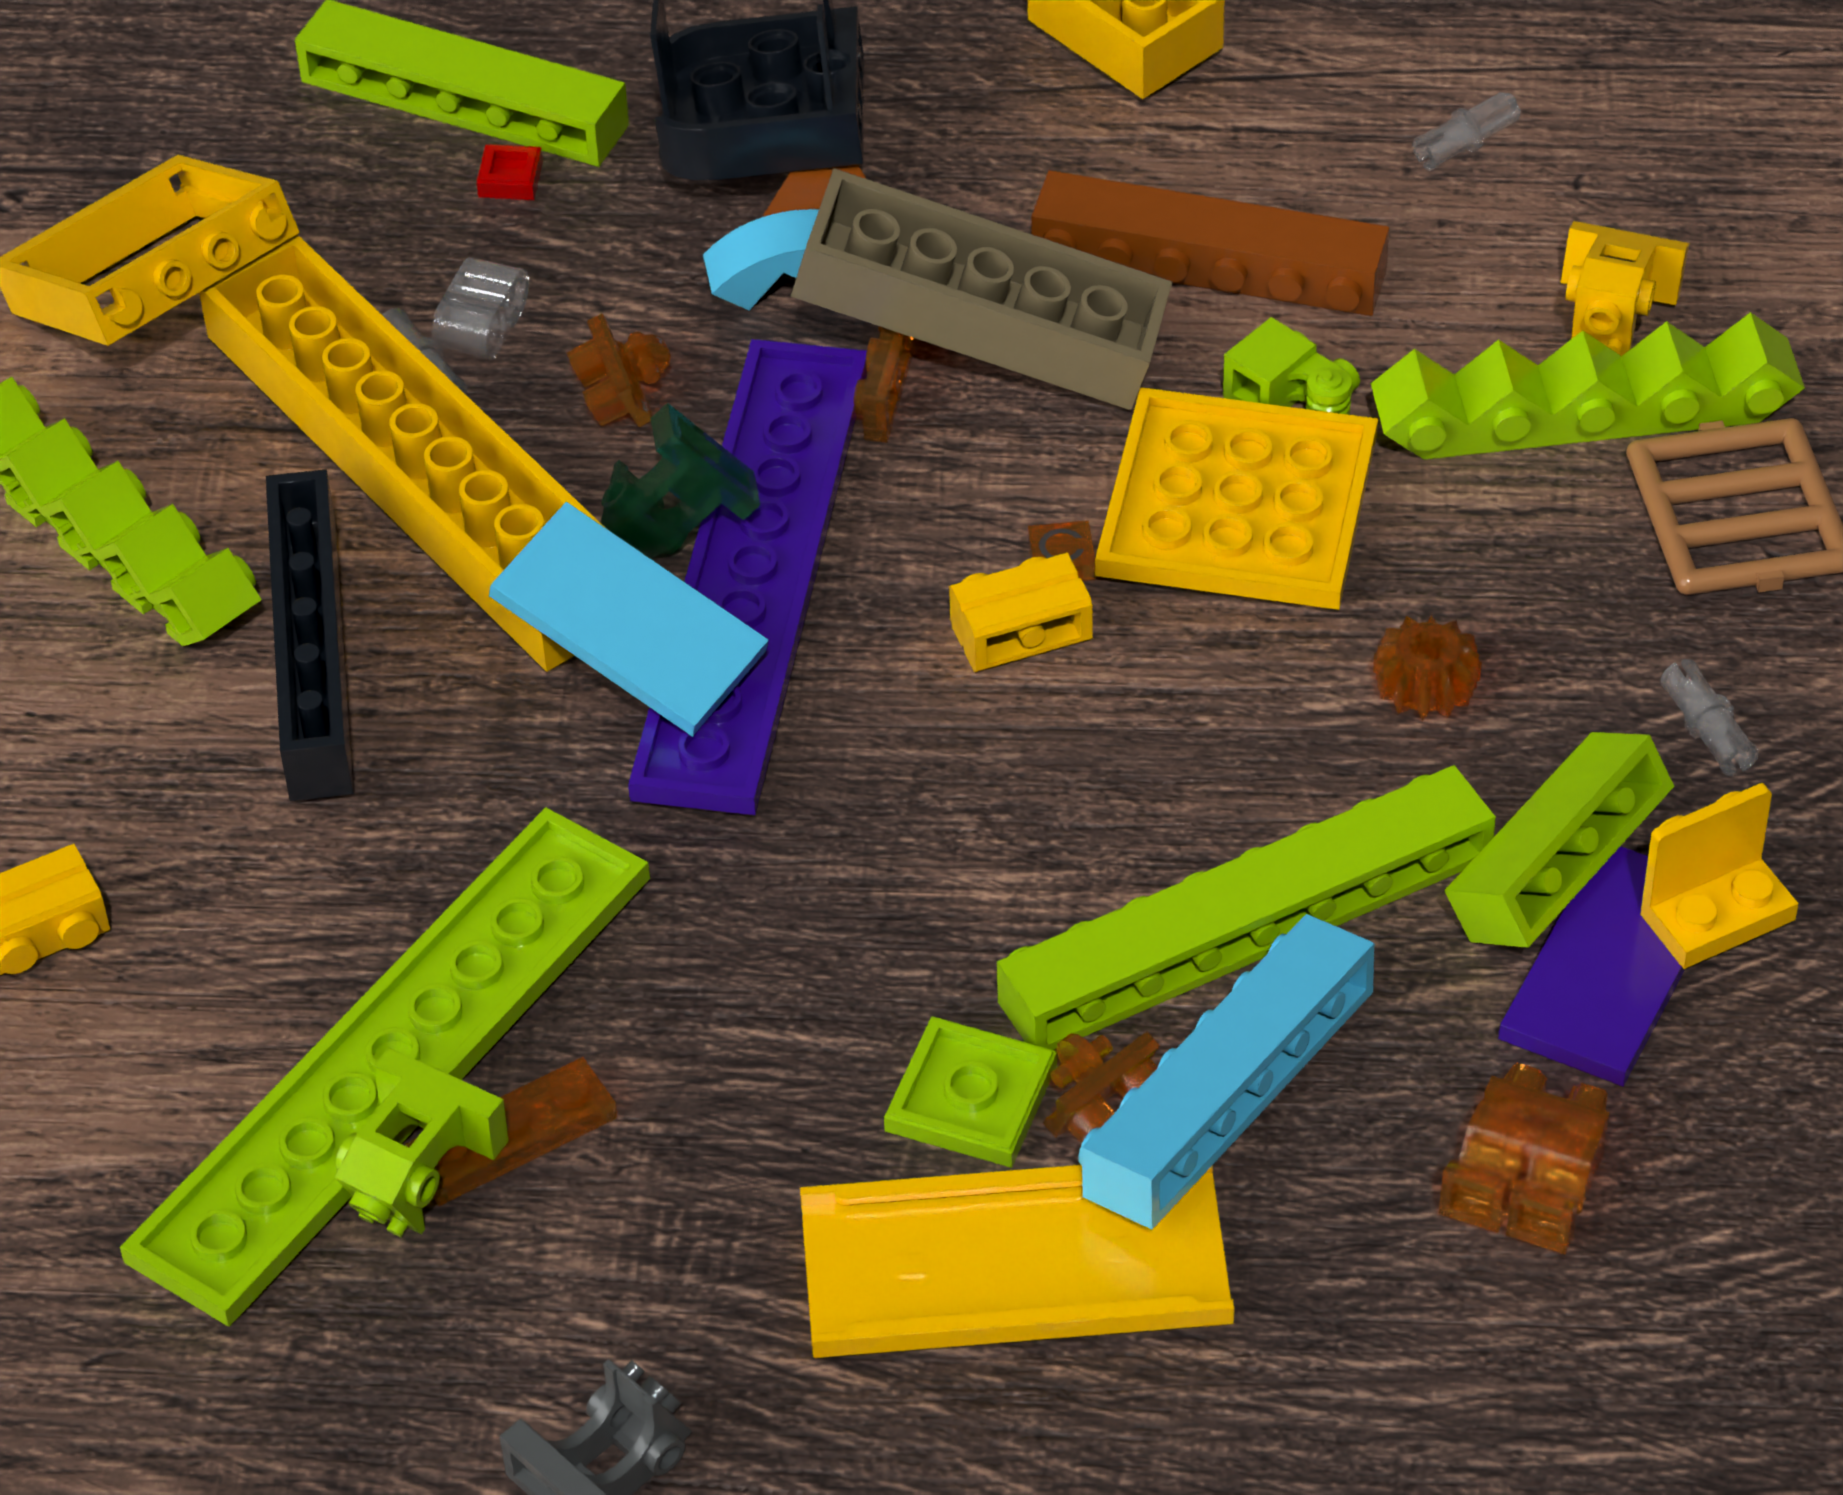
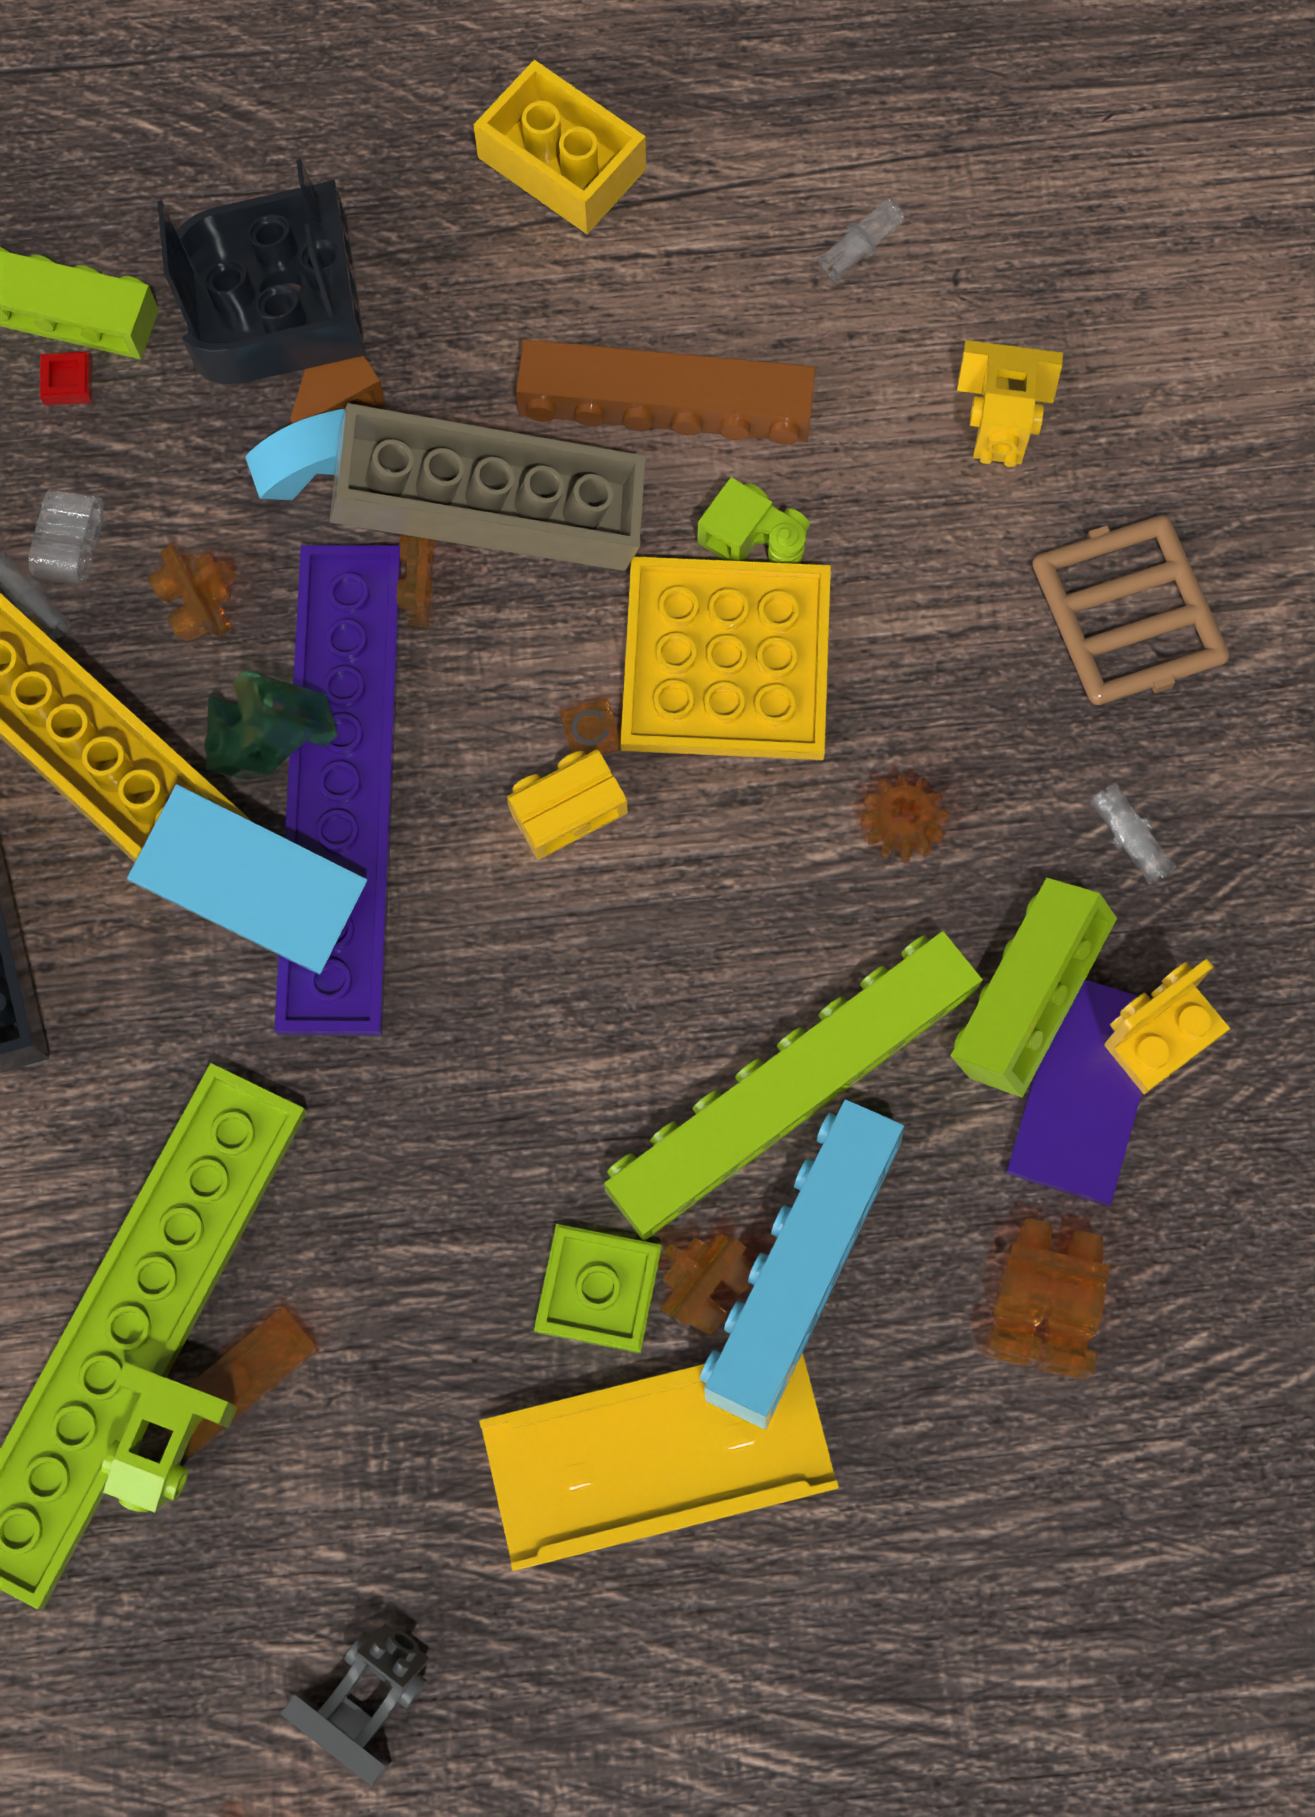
camera: 10 degrees left, 25 degrees up
lime brick [1371,312,1805,460] -> none

